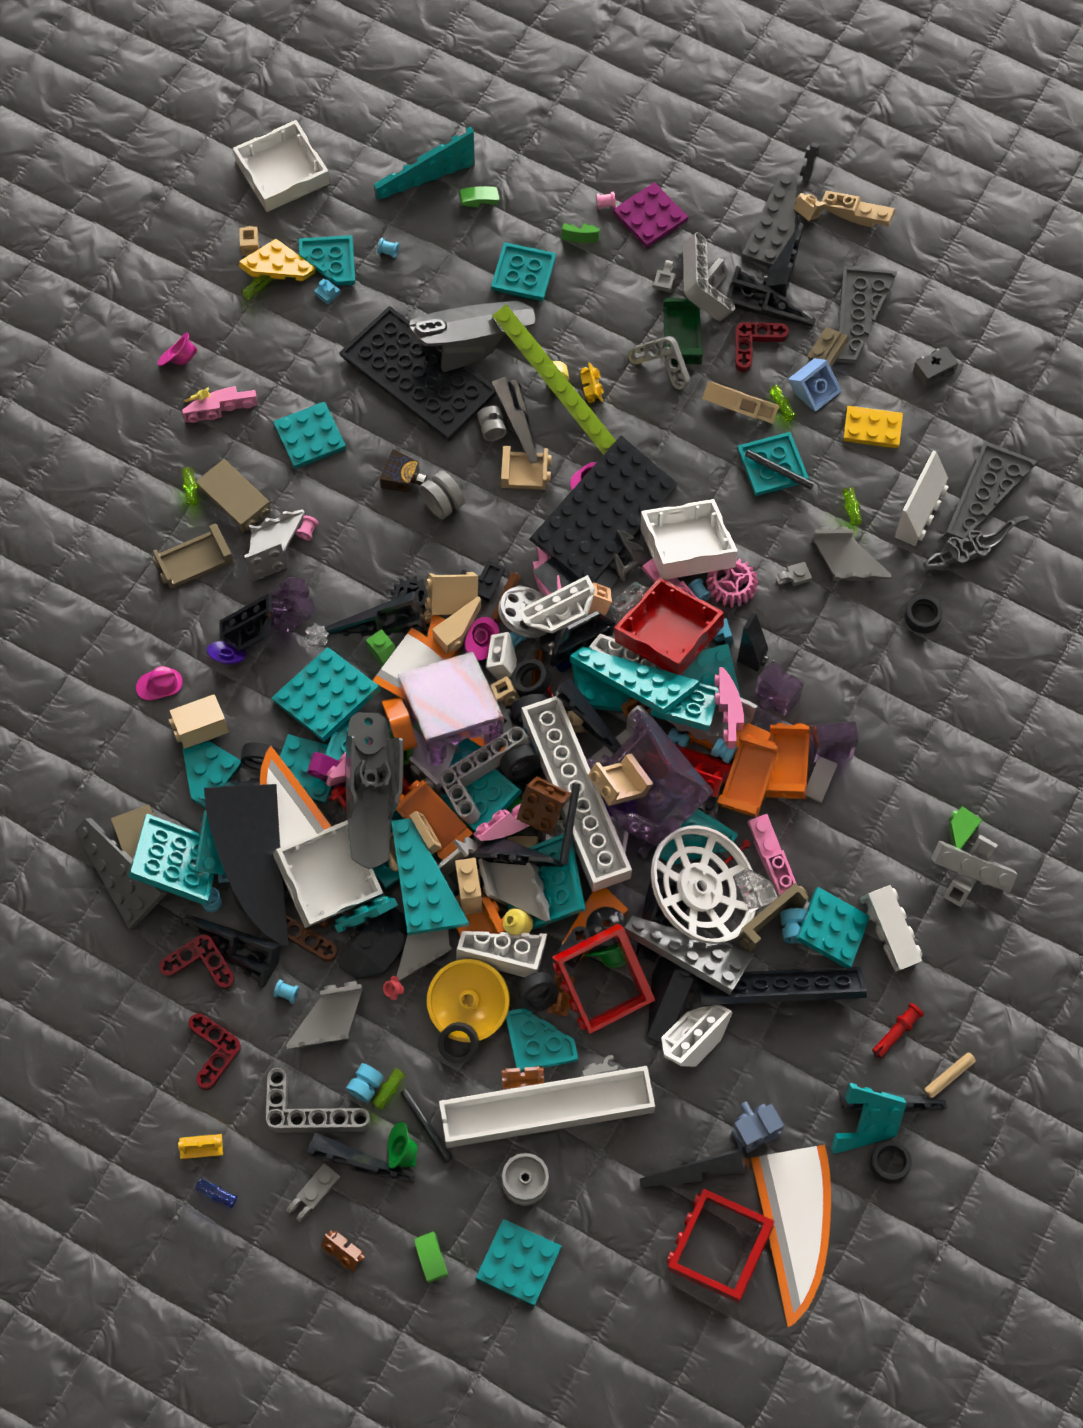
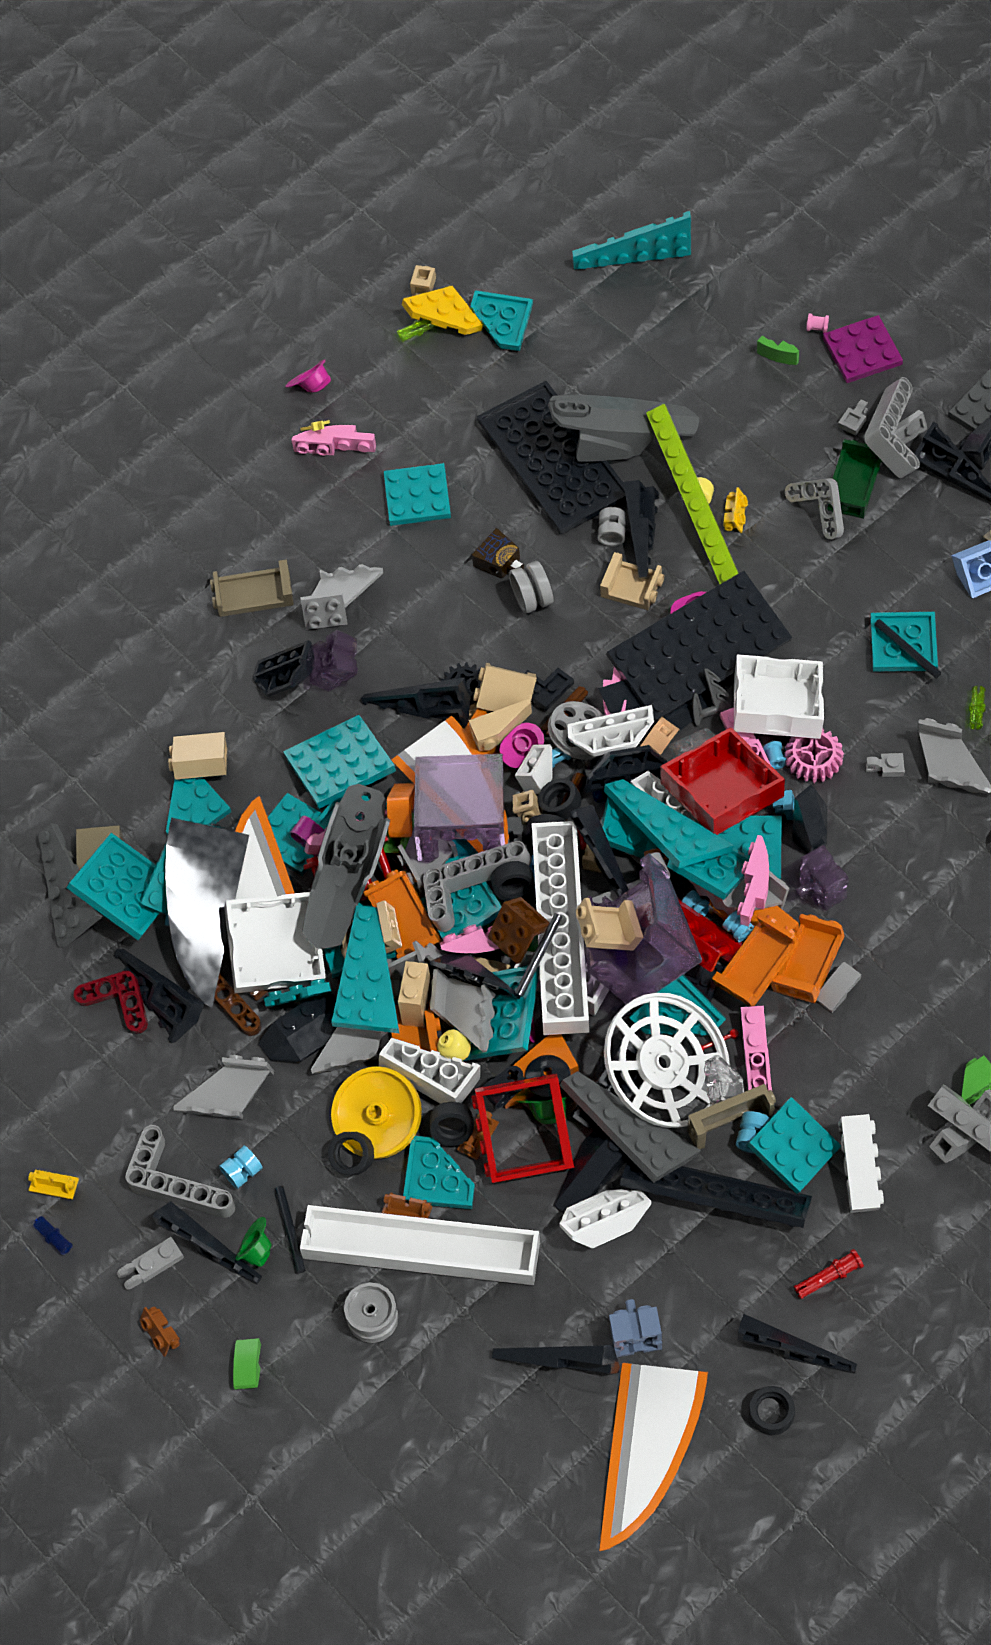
camera: 25 degrees right, 5 degrees down
dark pink piece [136,666,182,701] -> none
clear neon green pin [181,467,199,506] -> none
dark red beam [189,1013,241,1090] -> none
dark tan panel [196,459,271,533] -> none
medium azure wheel [202,887,222,912] -> none
dark purple dish [207,641,246,665] -> none
white tile [233,120,330,212] -> none
black tyre [240,742,280,770] -> none
medium azure bush [273,979,300,1004] -> none
bright pink bush [296,516,319,541] -> none
clear gear [304,623,329,649] -> none
medium azure tile [314,279,340,305] -> none
bright green slope [366,629,396,667] -> none
clear neon green pin [371,1068,406,1110] -> none
medium azure bush [377,238,400,258] -> none
coral plate [383,976,404,1000] -> none
bright green slope [459,186,499,208] -> none
teal plate [476,1219,562,1307] -> none
teal plate [491,242,556,302] -> none
light grey plate [582,1055,618,1077] -> none
red window [666,1189,775,1304] -> none
tan slope [702,381,779,424] -> none
dark red beam [735,322,789,372] -> none
clear neon green pin [769,385,796,422] -> none
clear purple slope [808,721,859,762] -> none
teal wing [831,1083,907,1154] -> none
tan axle [924,1052,976,1098] -> none

